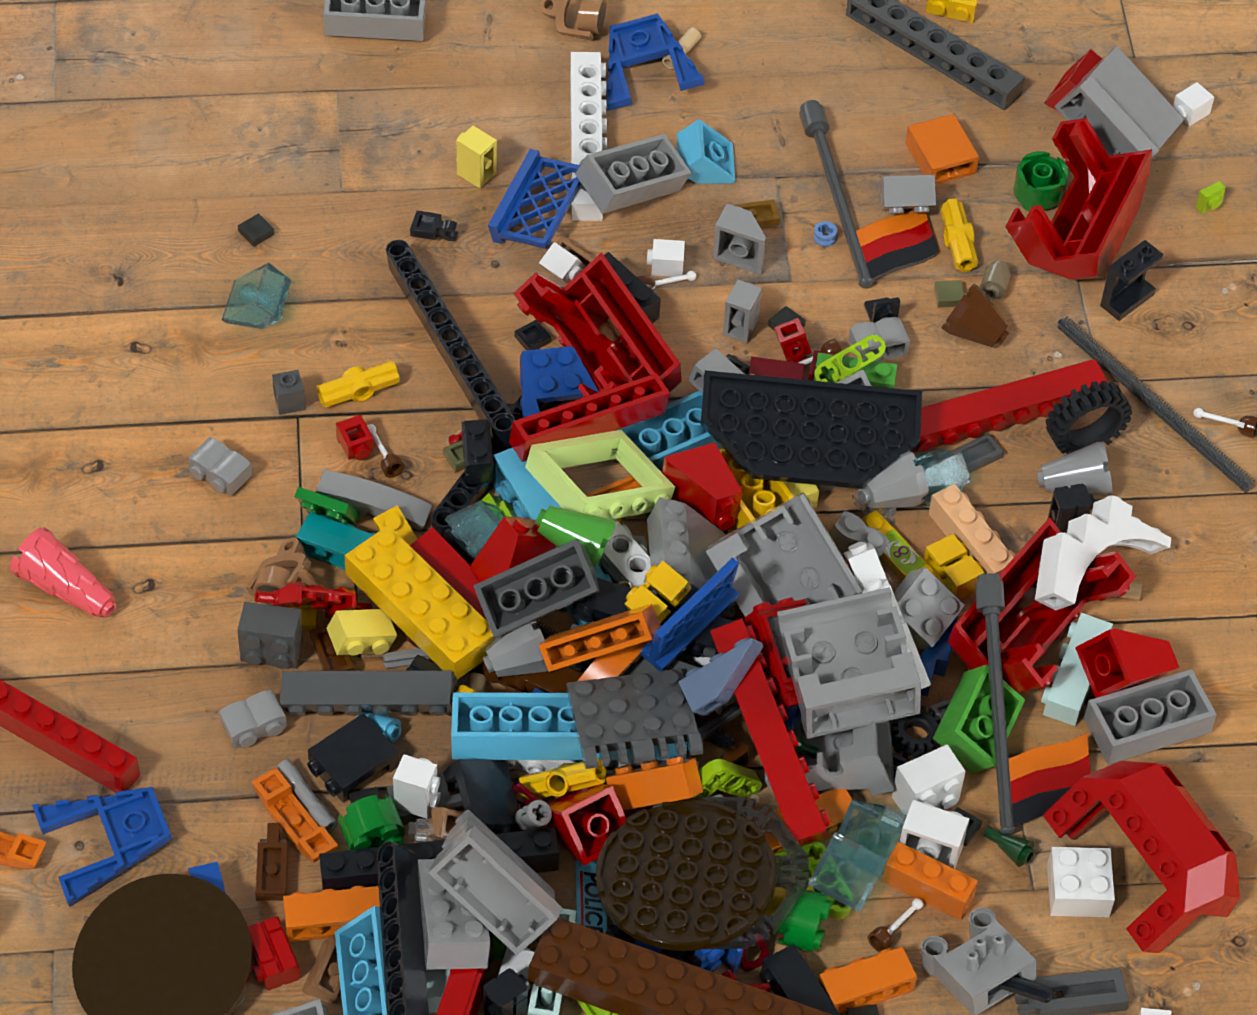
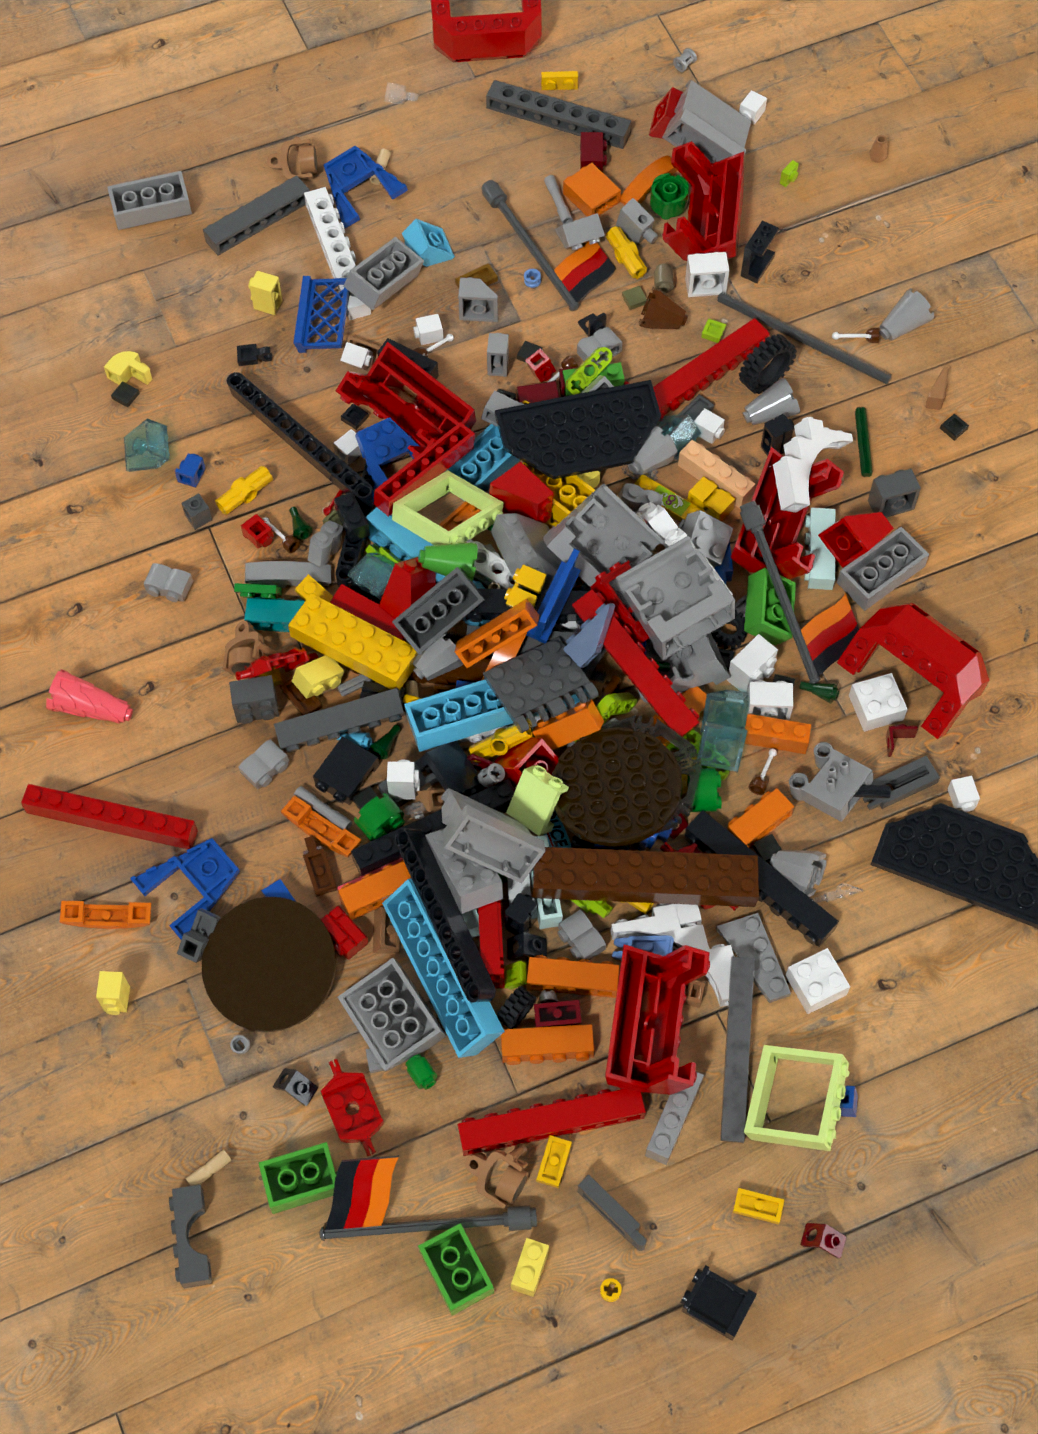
camera: 15 degrees left, 10 degrees up
none -> light yellow brick [104,351,152,385]
none -> blue brick [175,453,206,488]
none -> dark grey brick [177,908,221,963]
none -> dark grey brick [203,175,310,256]
none -> dark green cone [289,507,313,540]
none -> light grey brick [308,521,343,567]
none -> white brick [334,429,362,466]
none -> dark green cone [370,725,401,759]
none -> yellowish green panel [506,765,569,836]
none -> light grey piece [544,175,573,224]
none -> dark red brick [580,132,607,172]
none -> light grey torso [616,198,659,244]
none -> orange slope [620,155,678,205]
none -> light grey bush [673,48,697,72]
none -> white brick [685,252,729,297]
none -> white brick [692,408,725,444]
none -> lime plate [701,318,727,343]
none -> dark green axle [855,407,873,477]
none -> dark grey brick [868,468,921,518]
none -> dark red bracket [886,724,918,757]

